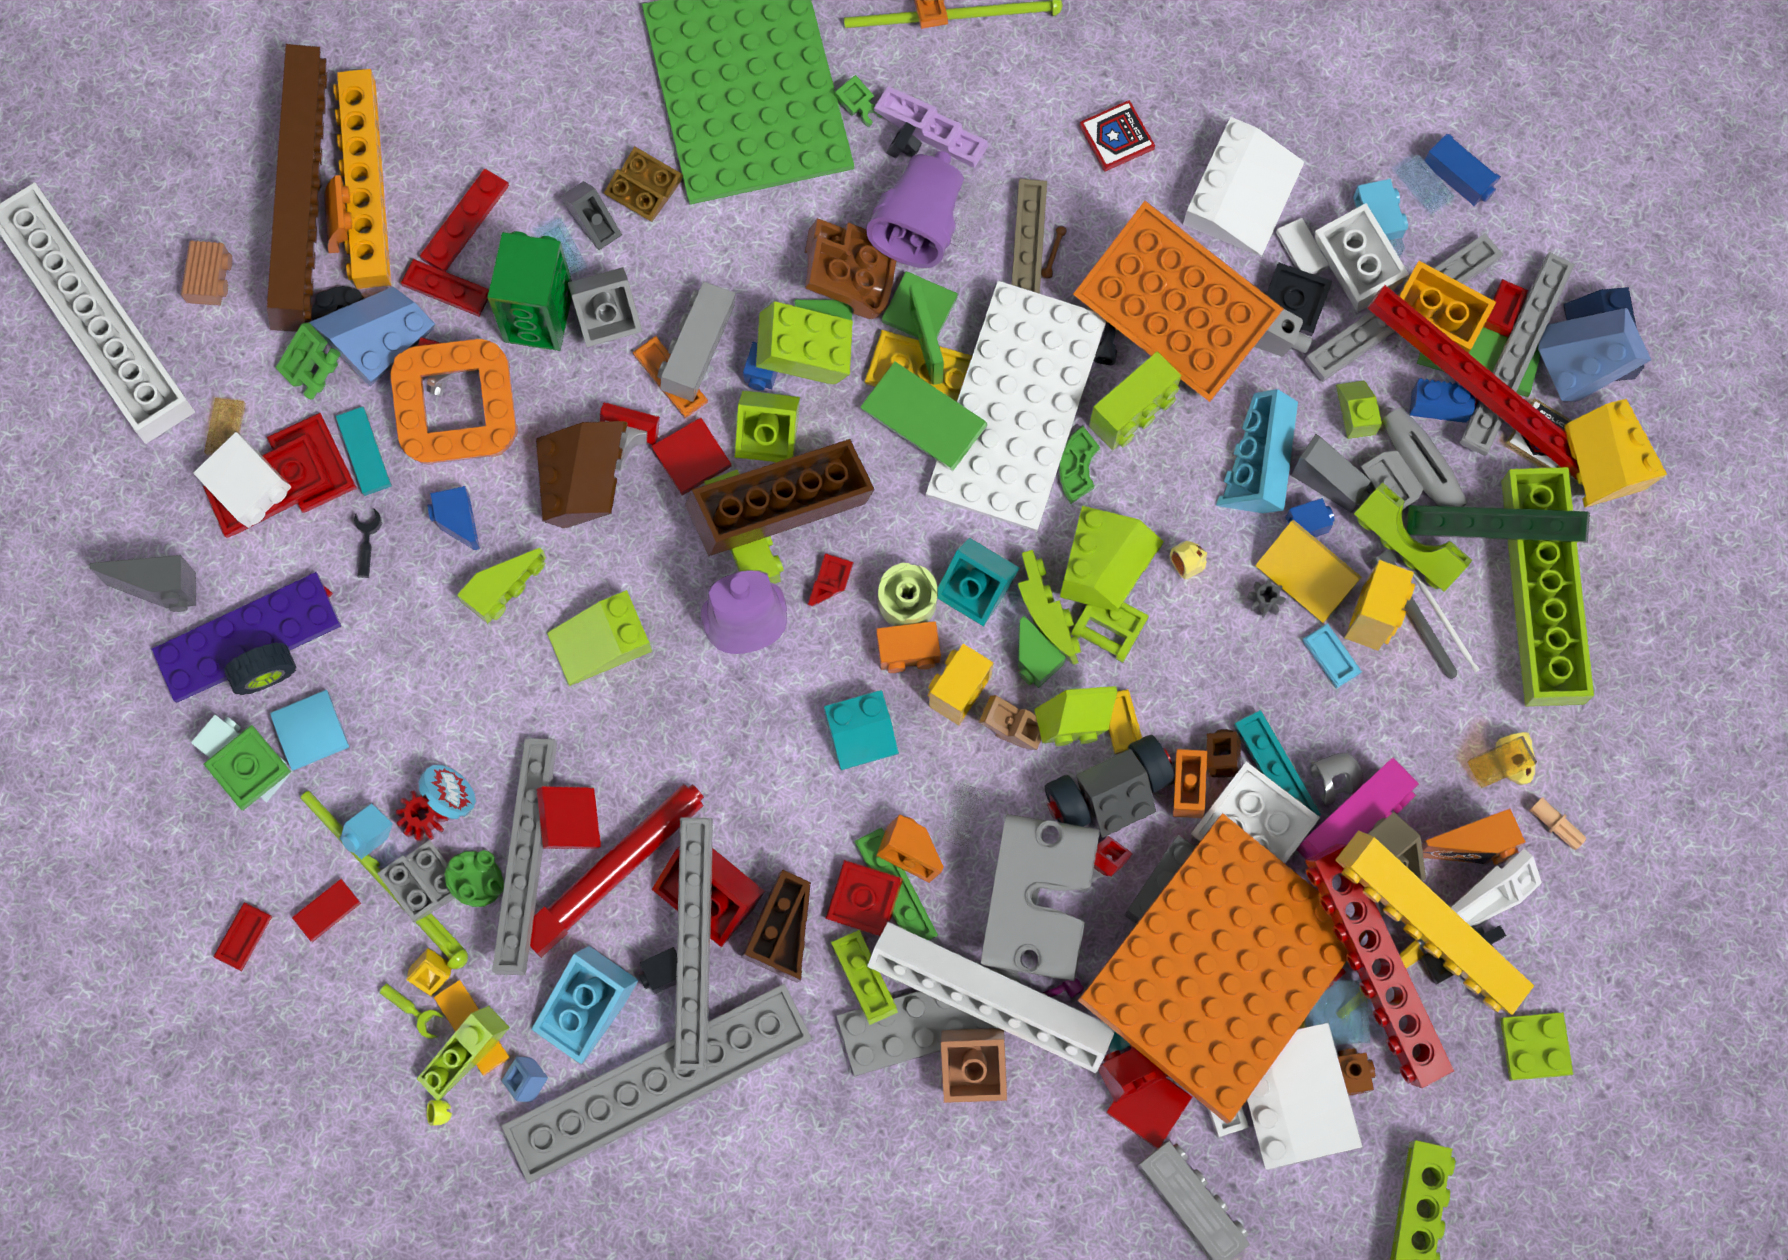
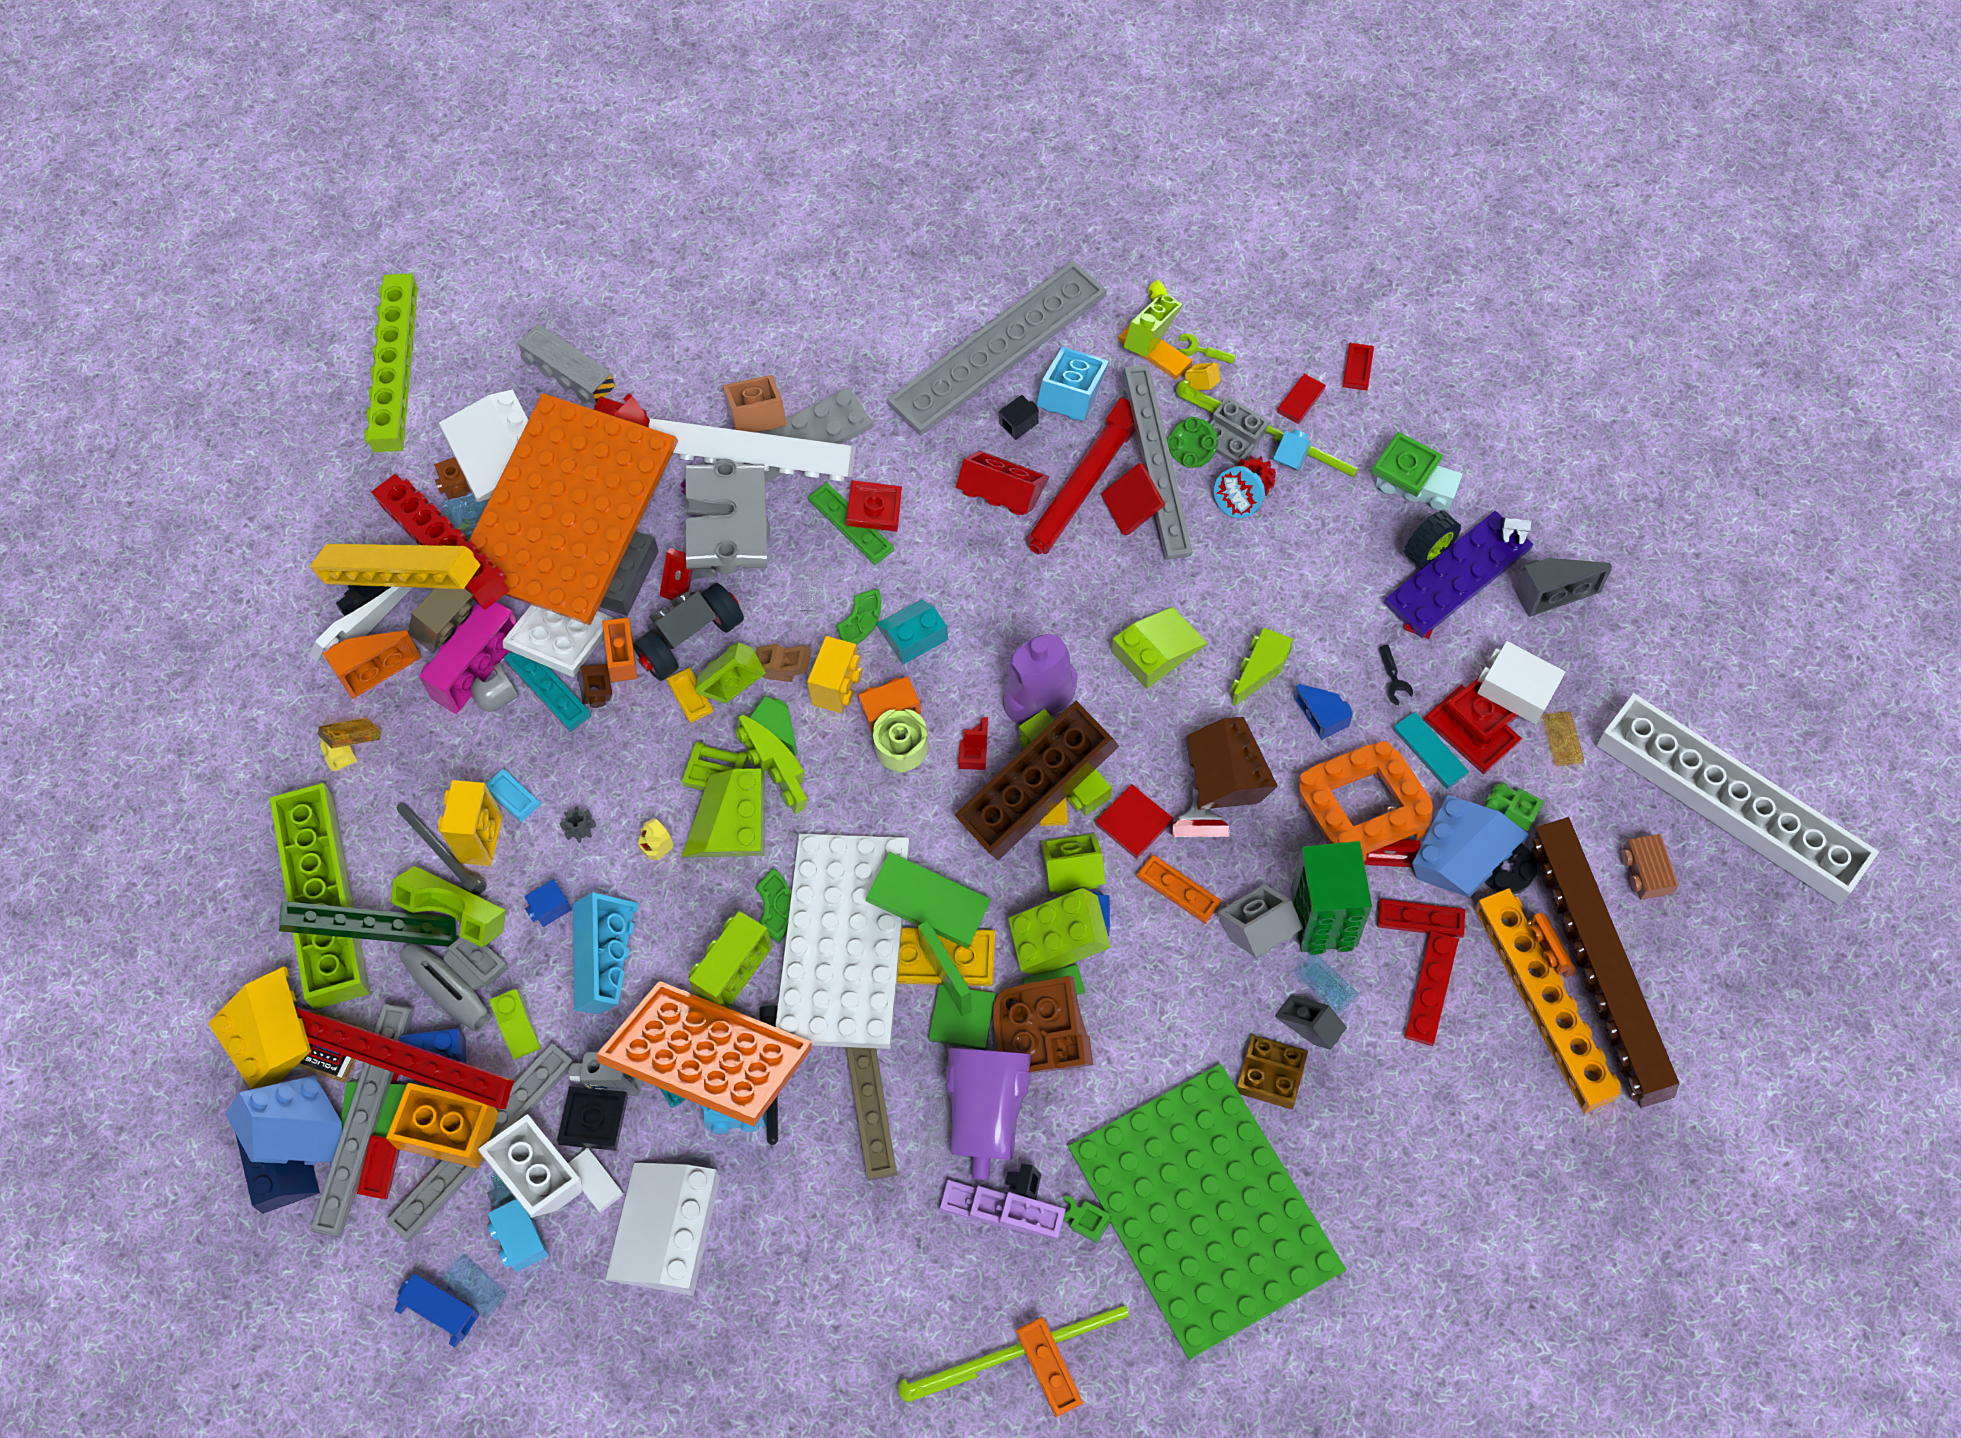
camera: 170 degrees right, 10 degrees down
medium azure slope [270,690,349,771] -> none
medium blue slope [502,1056,548,1102] -> none
light grey brick [657,281,736,402] -> none
light grey tile [674,818,713,1070] -> none
reddish brown wedge [741,870,811,983] -> none
lime plate [831,930,898,1025] -> none
orange slope [876,814,944,883] -> none
teal slope [937,537,1020,627] -> none
reddish brown hinge [1041,226,1067,279] -> none
tile [1079,100,1155,172] -> none
yellow tile [1255,520,1362,623] -> none
slope [1291,434,1371,512] -> none
white piece [1399,554,1480,673] -> none
lime plate [1500,1012,1574,1081] -> none
light nougat axle [1529,797,1586,850] -> none
none -> bright green tile [836,588,882,645]
none -> tile [1499,517,1532,544]

